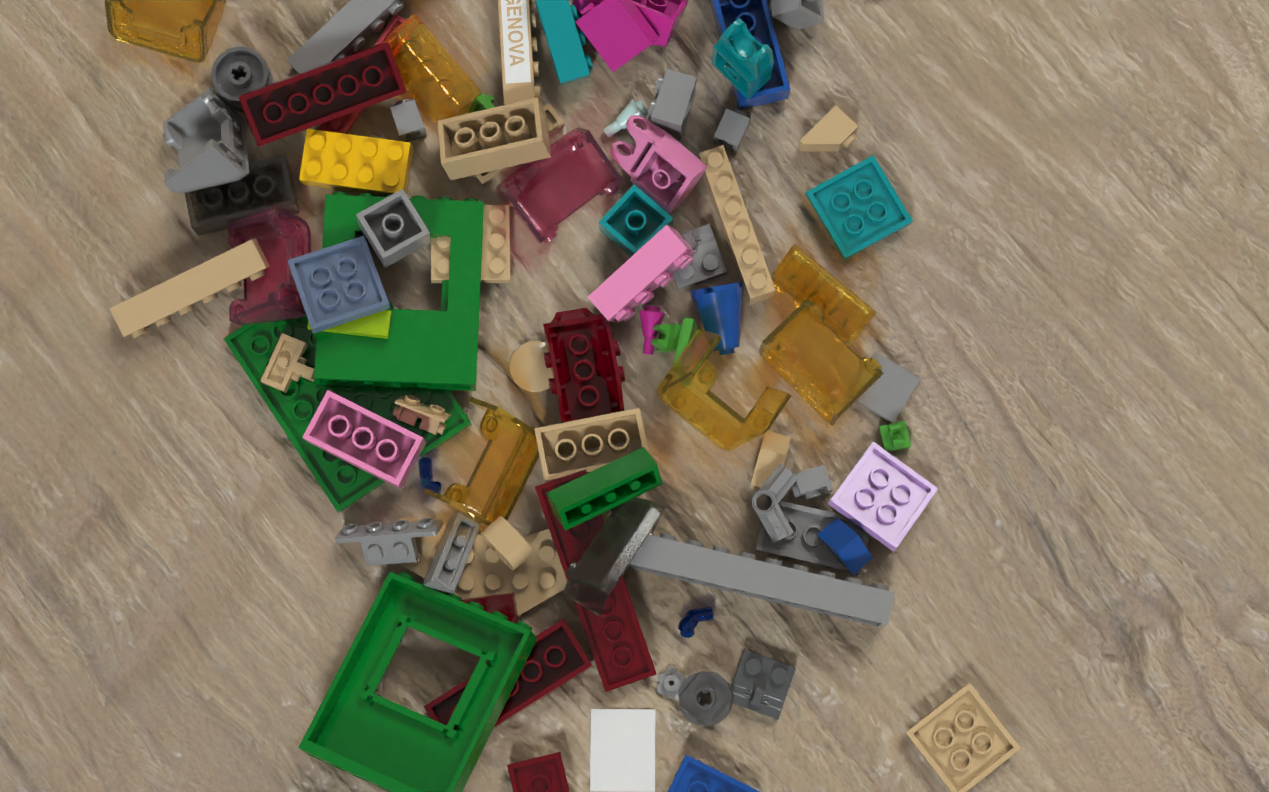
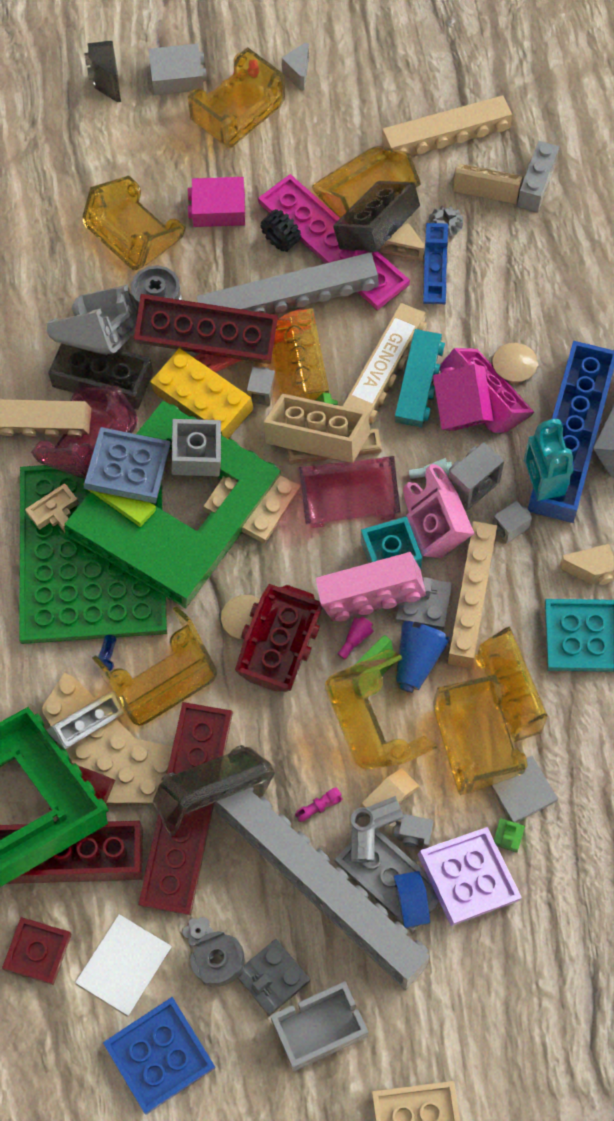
camera: 30 degrees right, 15 degrees down
bright pink brick [302,390,427,490] -> none
light grey bracket [335,518,443,566] -> none
tan hinge [393,395,451,435] -> none
tan beam [480,516,534,570] -> none
tan slope [534,408,649,483] -> none
green brick [546,447,663,531] -> none
bright green tile [651,323,682,353] -> none
clear blue arm [678,607,713,638] -> none
none -> light grey piece [270,981,368,1072]
none -> dark pink piece [295,787,343,822]

